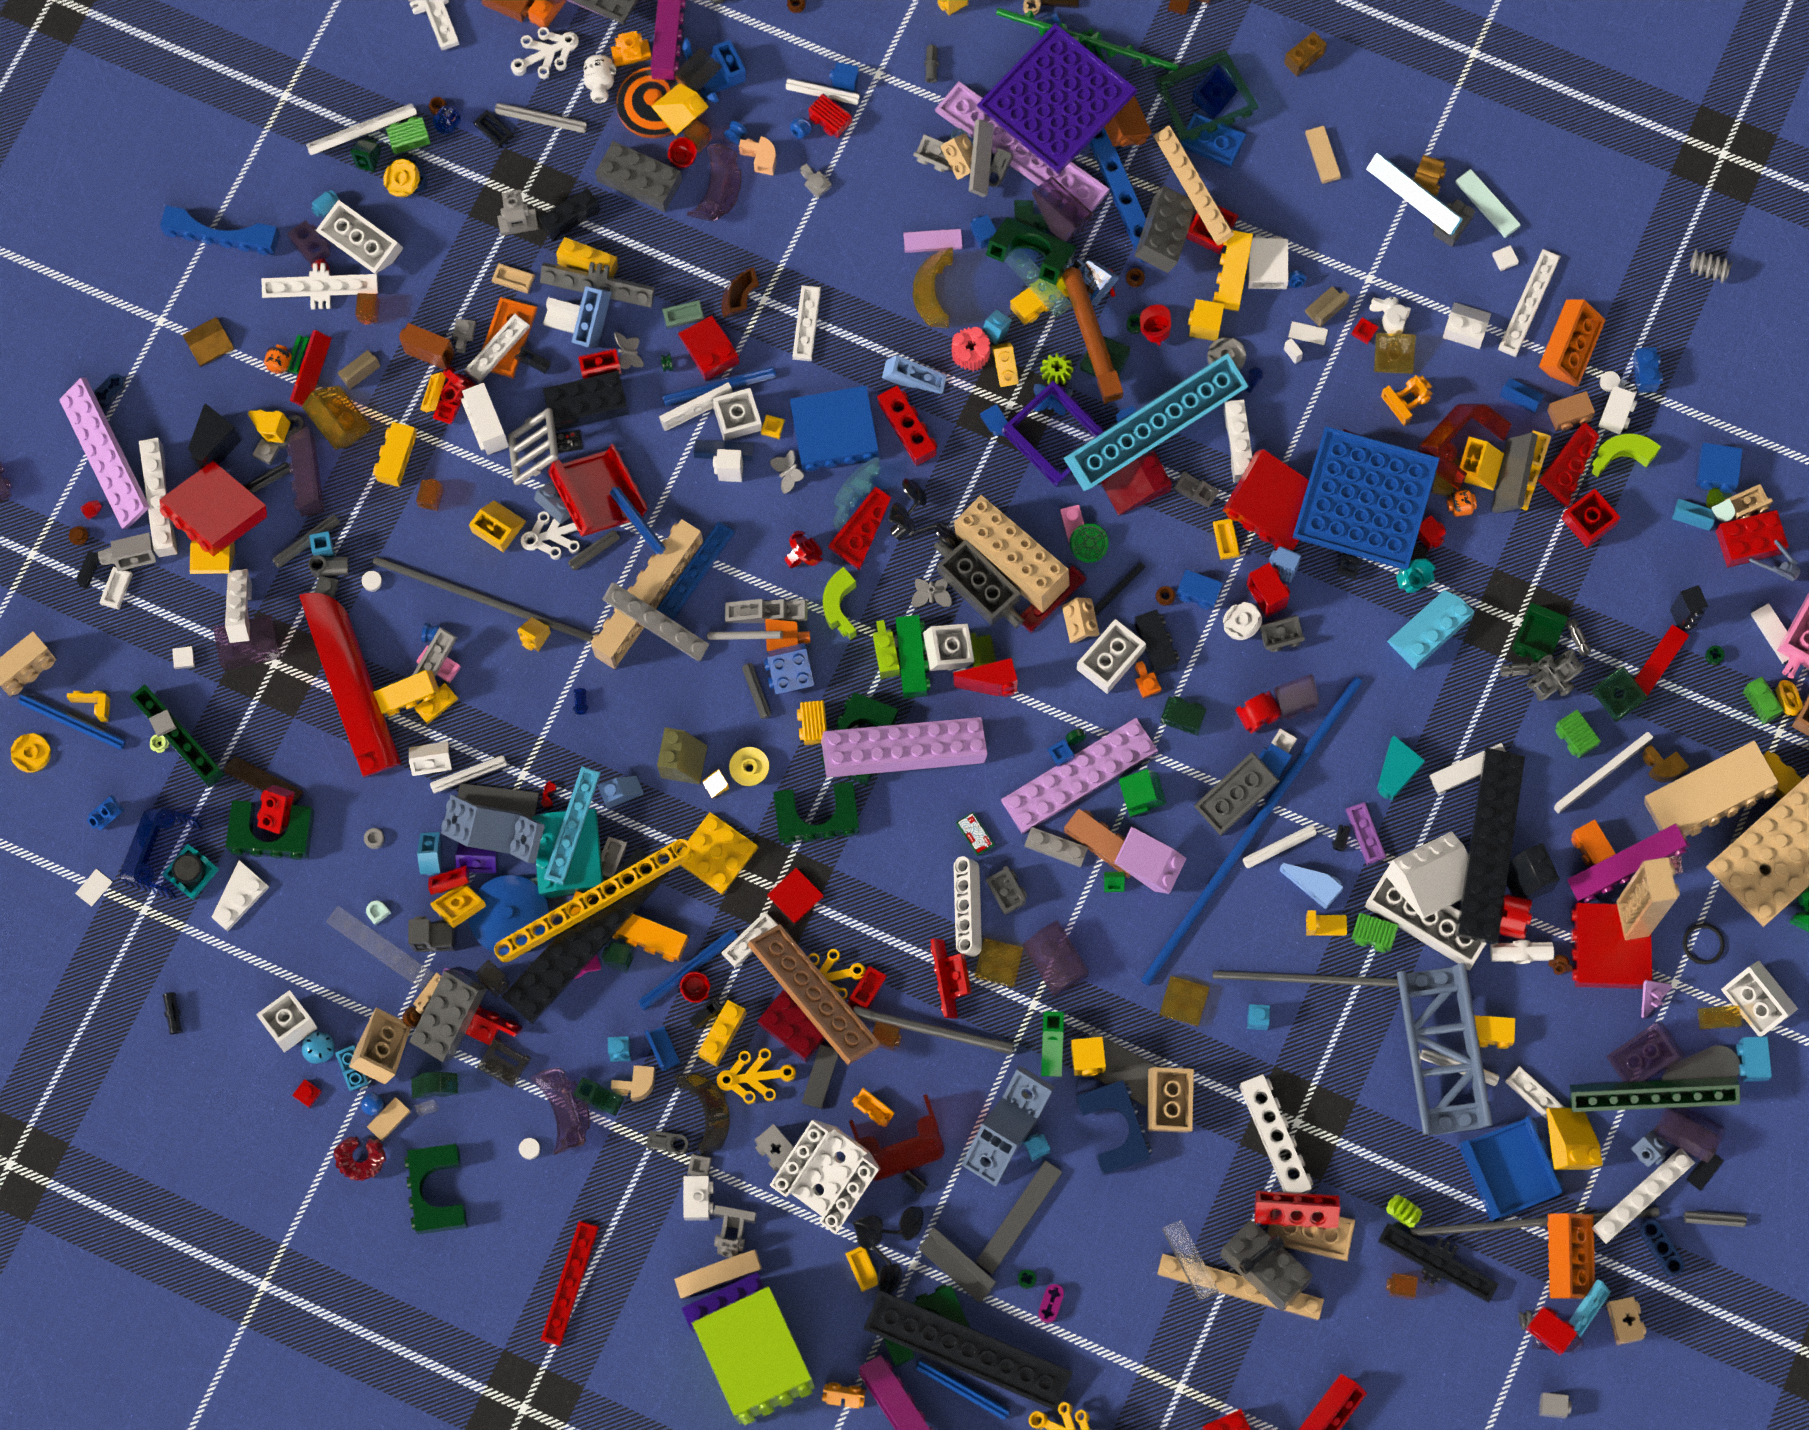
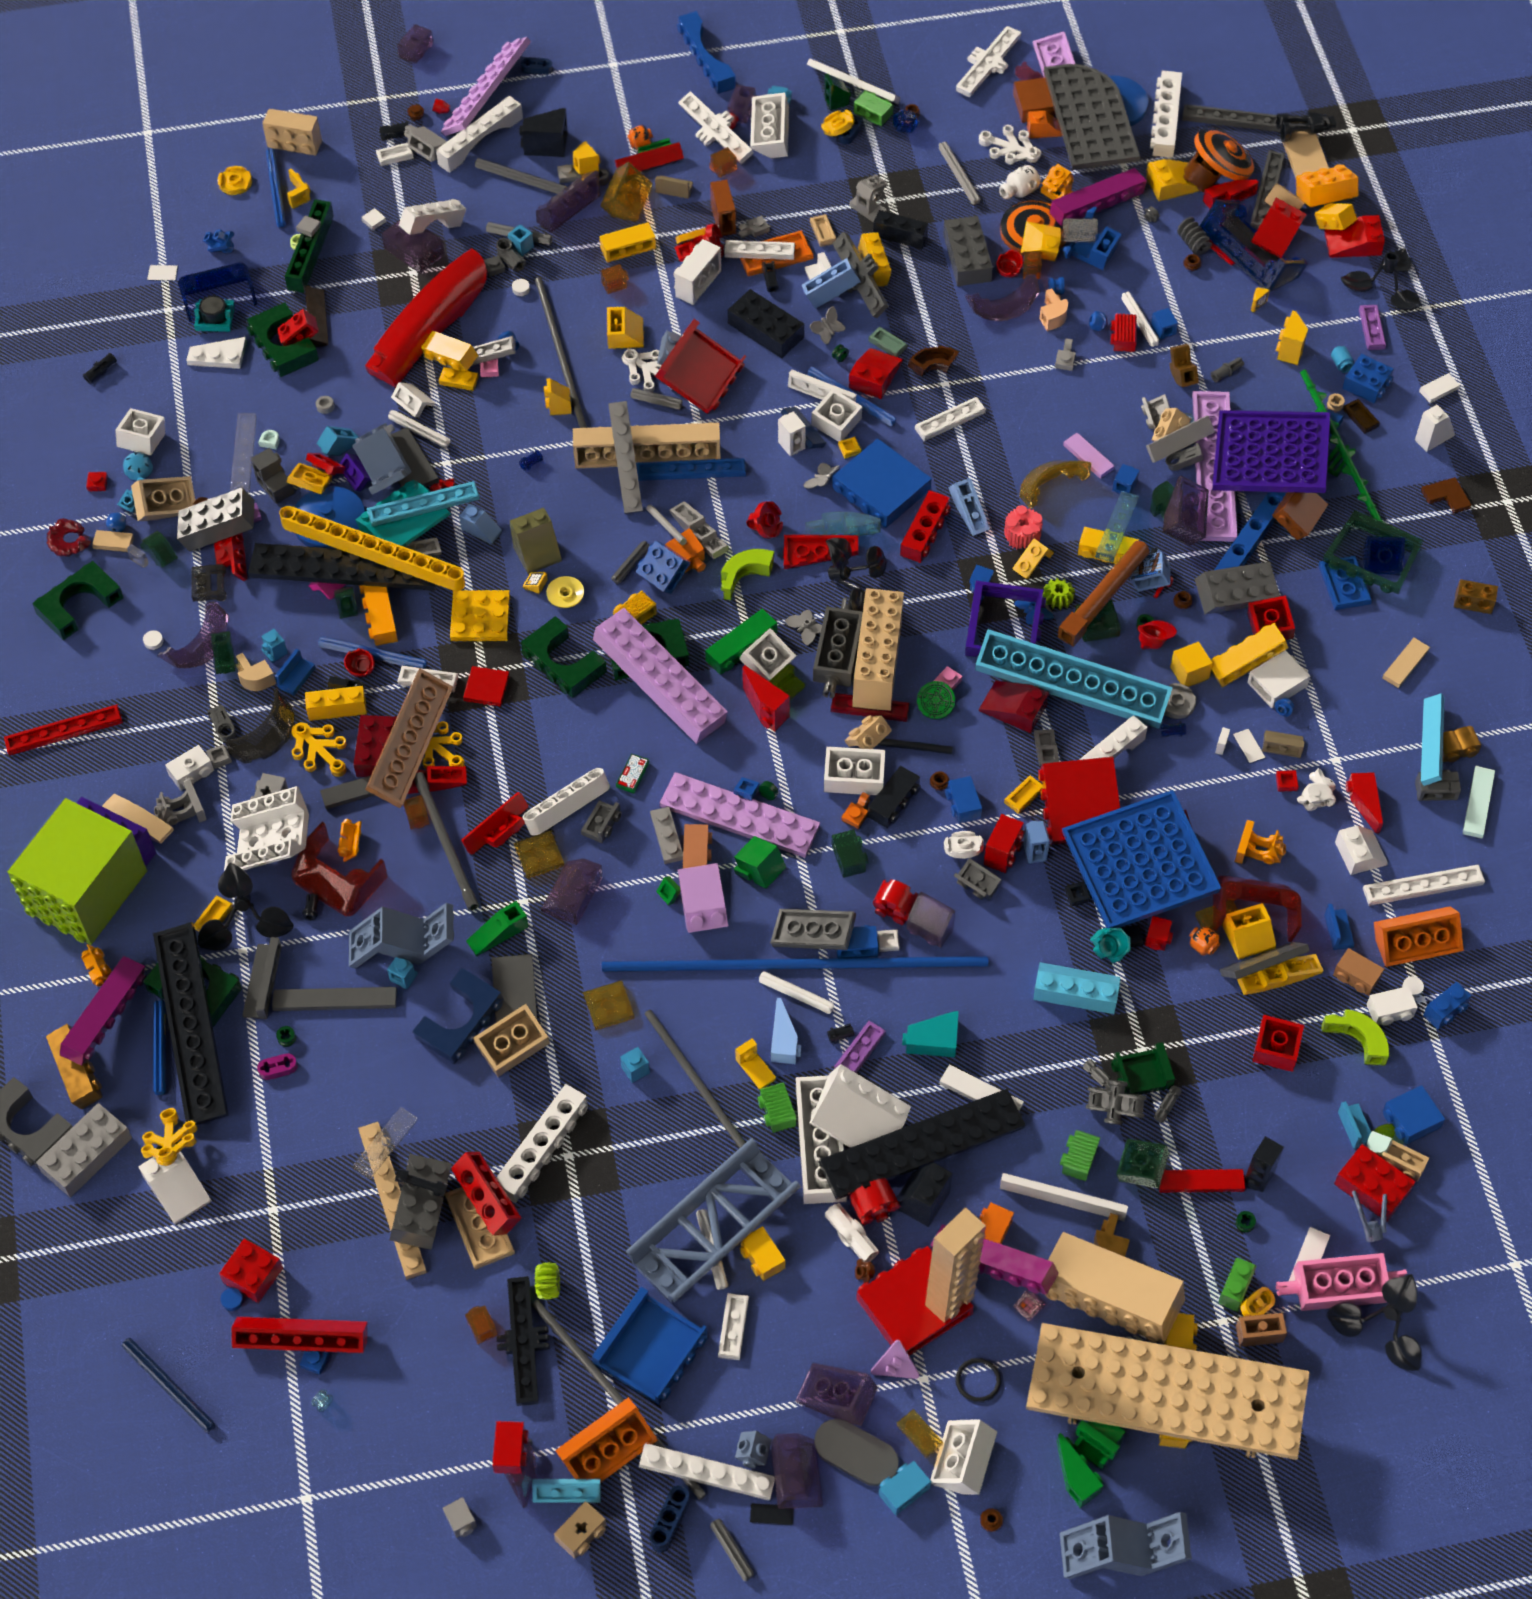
camera: 50 degrees right, 15 degrees down
red brick [159,461,267,557] -> none
pearl gold slope [183,317,234,367] -> none
yellow slope [190,540,236,574] -> none
black tile [473,110,514,149] -> none
clear smoke brick [475,960,510,997] -> none
light grey bar [508,408,559,485] -> none
black sticker [556,429,583,453] -> none
red brick [578,348,622,379] -> none
blue axle [610,487,666,555] -> none
lime hinge [873,620,900,679] -> none
dark azure brick [982,309,1012,345] -> none
dark green arch [986,217,1077,285] -> none
yellow head [1071,1037,1106,1076] -> none
tan plate [1154,125,1234,246] -> none
clear yellow slope [1374,333,1416,374] -> none
white tile [1492,245,1519,271] -> none
red wing [1537,422,1599,507] -> none
yellow slope [1546,1108,1602,1170] -> none
dark green brick [1569,1077,1740,1112] -> none
none -> pearl gold brick [1169,344,1199,387]
none -> red slope [1346,772,1383,833]

